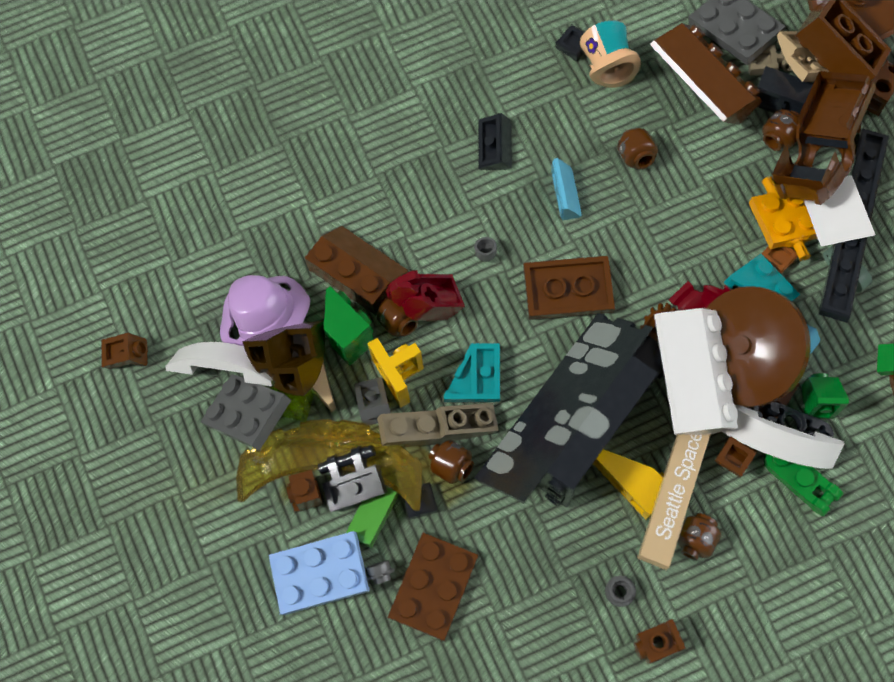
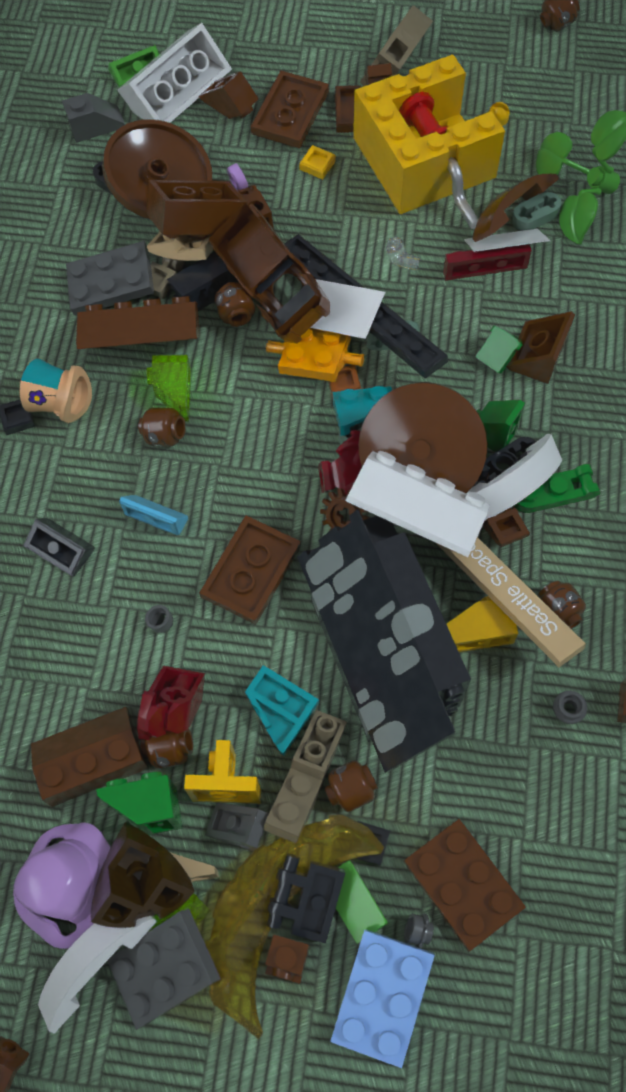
camera: 60 degrees left, 5 degrees down
none -> clear neon green slope [147,355,191,422]

